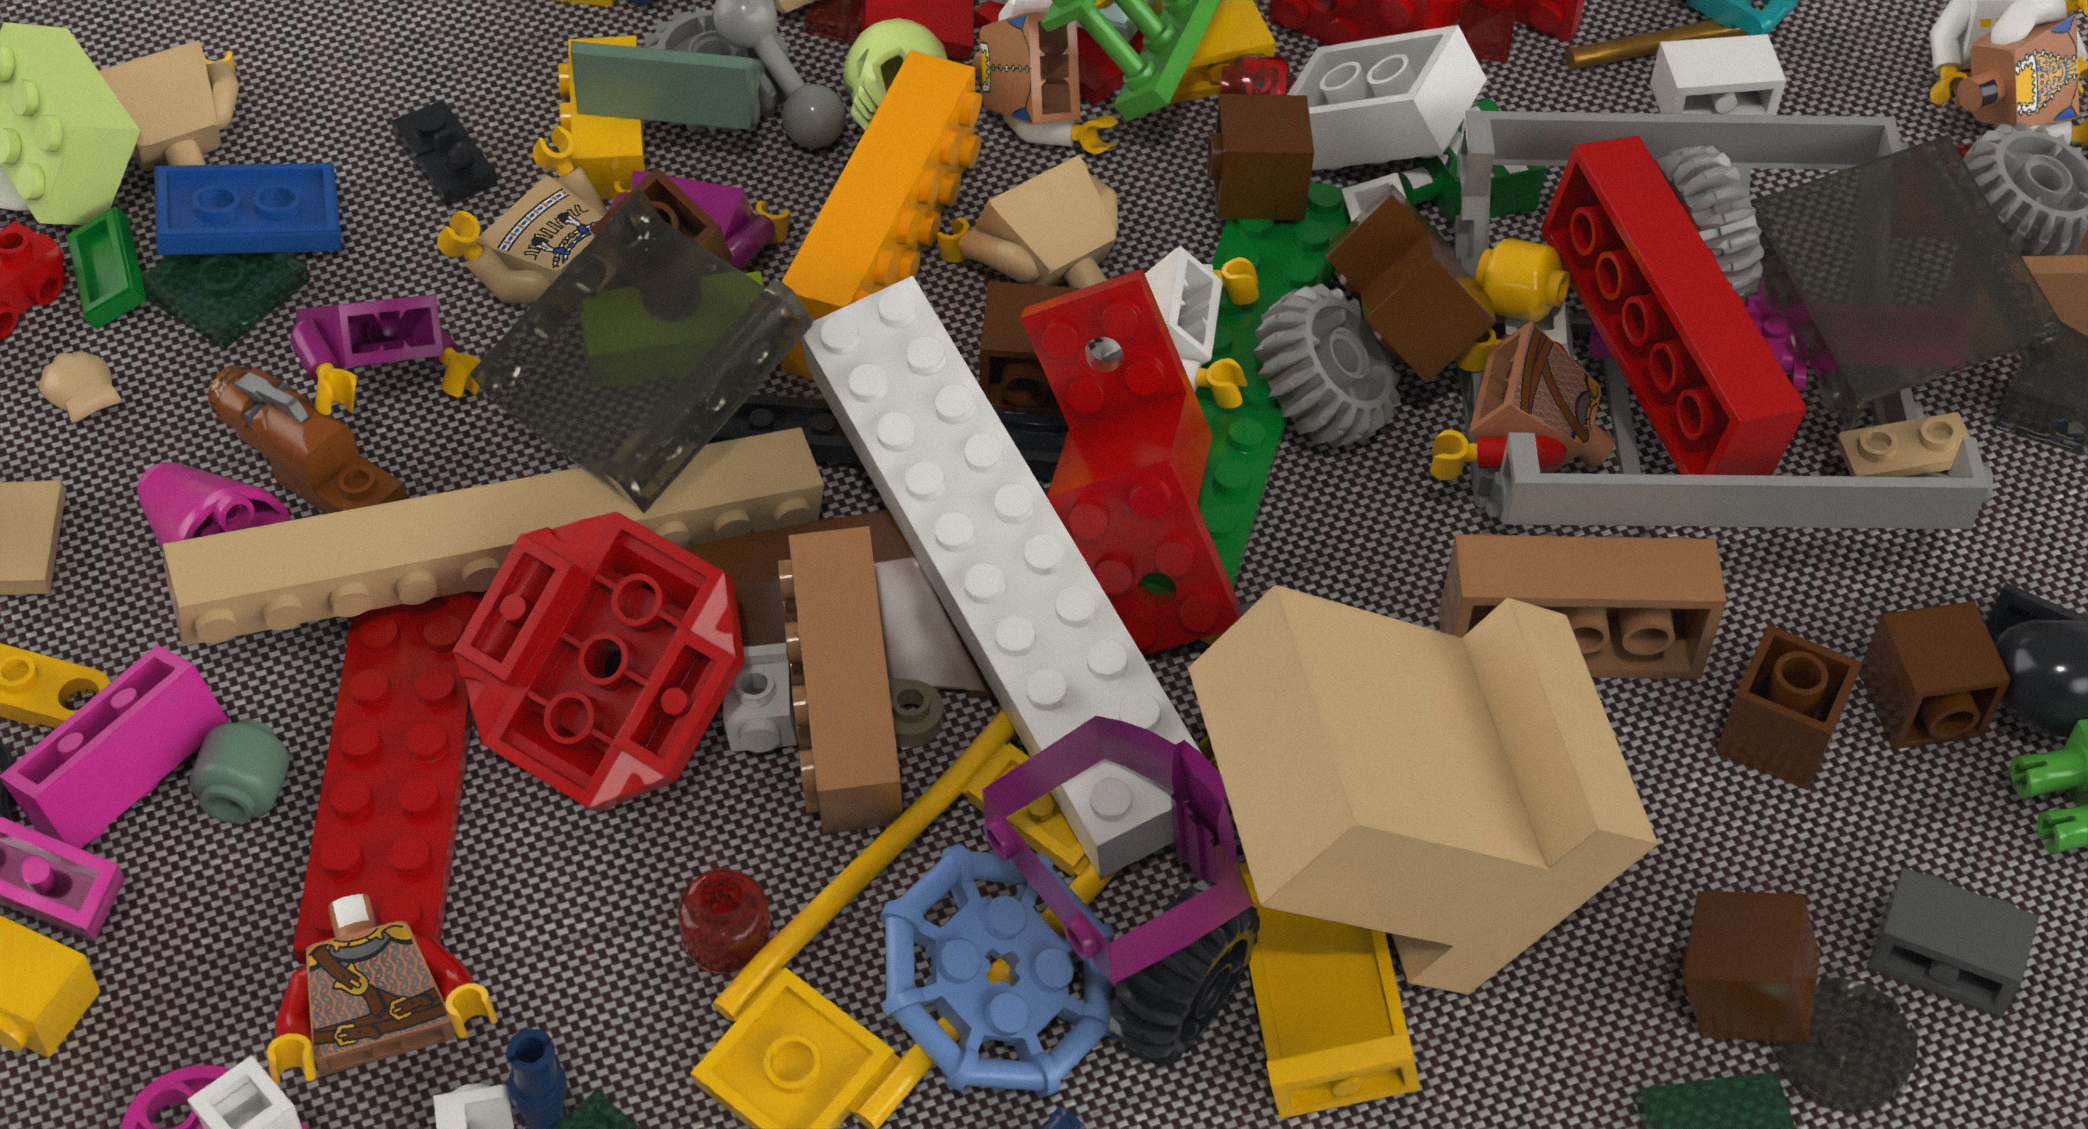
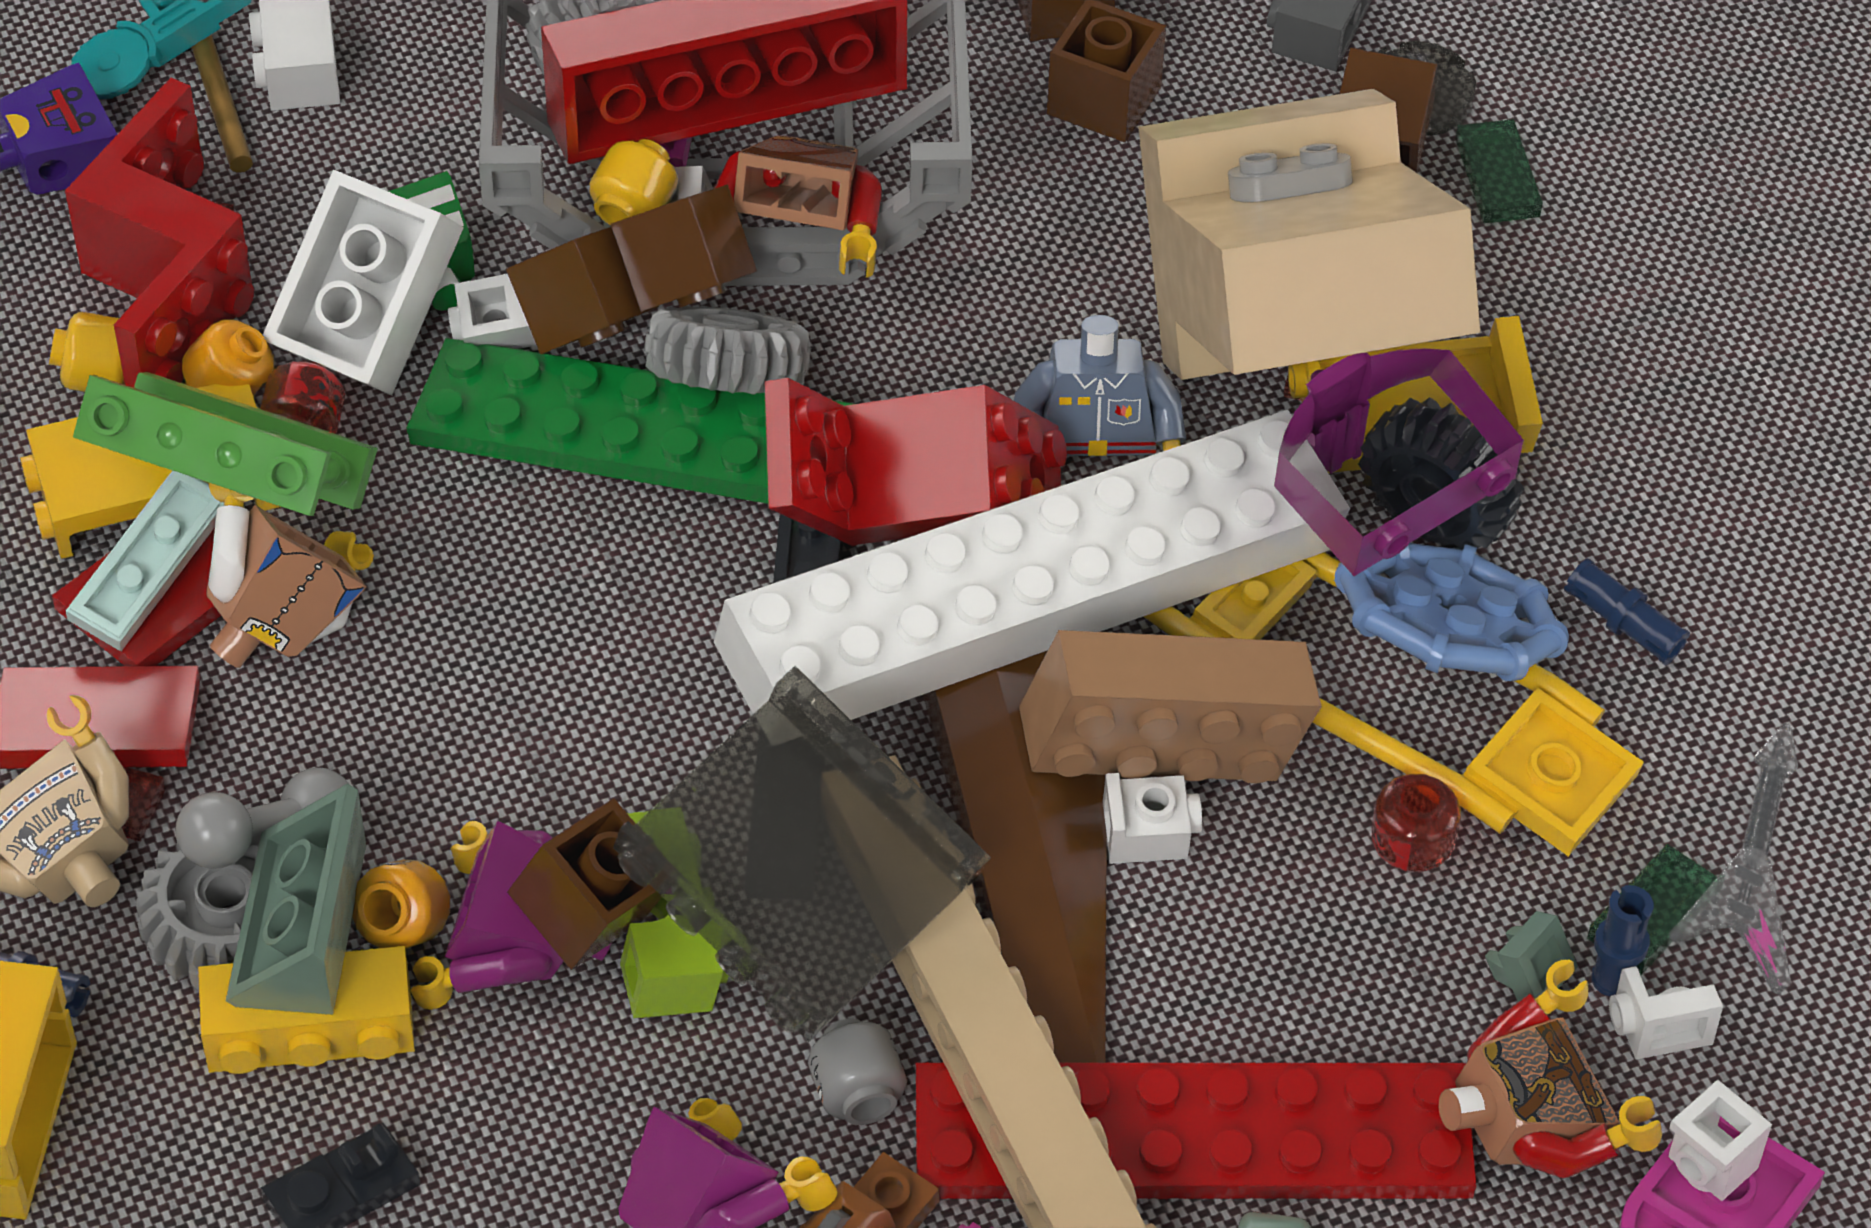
camera: 90 degrees left, 0 degrees up
tan torso [437,126,626,311] -> none
red piece [453,511,745,812] -> none
light orange brick [777,50,982,381] -> none
yellowish green helmet [843,18,948,130] -> none
tan torso [936,155,1118,289] -> none
reddish brown head [979,281,1079,416] -> none
white torso [1090,246,1259,409] -> none
reddish brown head [1207,94,1314,220] -> none
medium nougat brick [1438,533,1727,679] -> none
none -> light orange head [182,319,274,397]
none -> light orange head [352,859,450,949]
none -> light grey head [808,1018,907,1125]
none -> light grey plate [1228,143,1353,202]
none -> sand green tile [1485,911,1578,1002]

